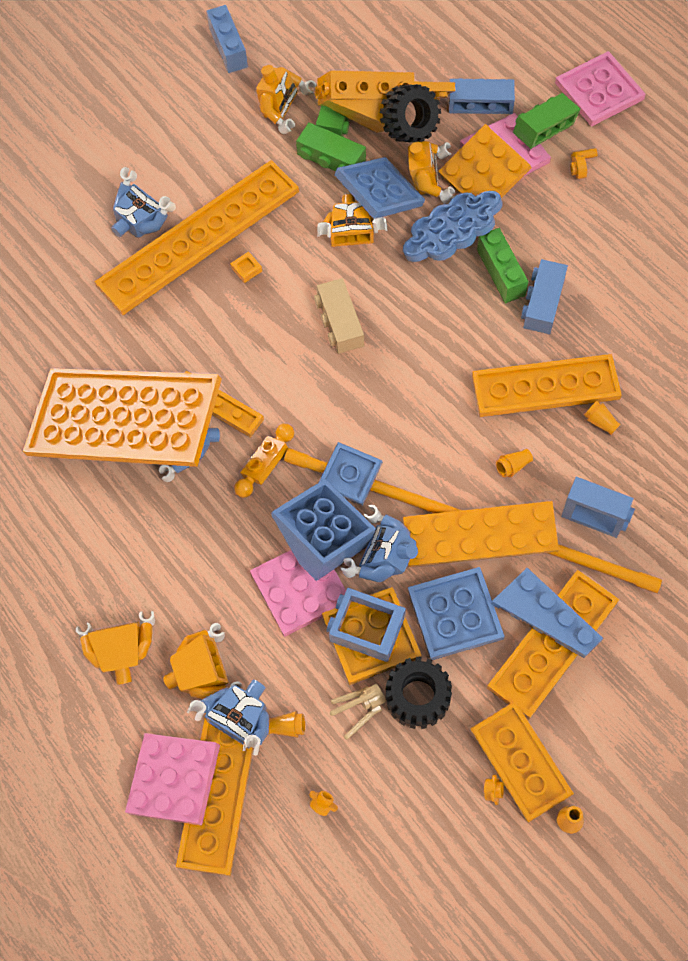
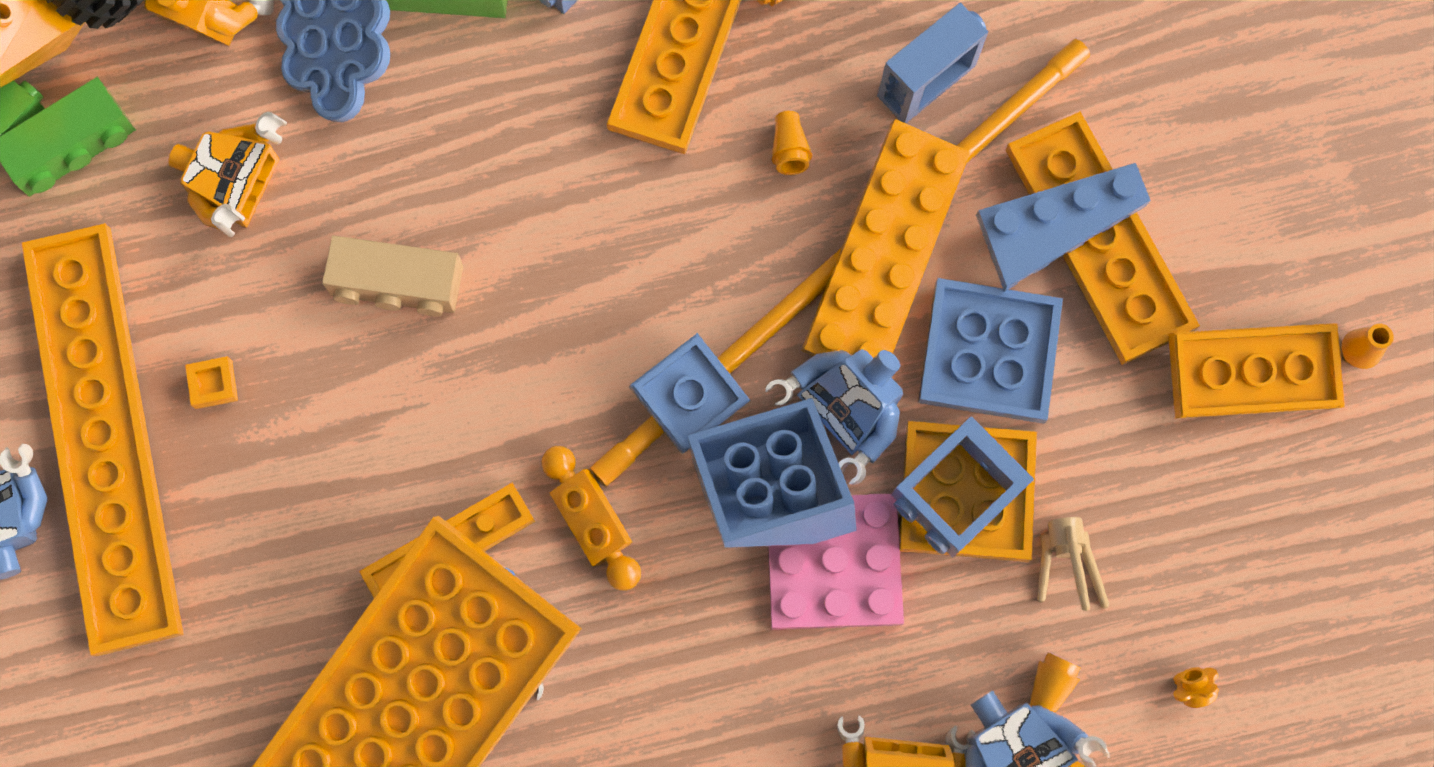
camera: 70 degrees left, 10 degrees up
medium blue plate [335,157,425,219] -> none
black tyre [386,657,452,729] -> none
light orange plate [484,775,504,805] -> none

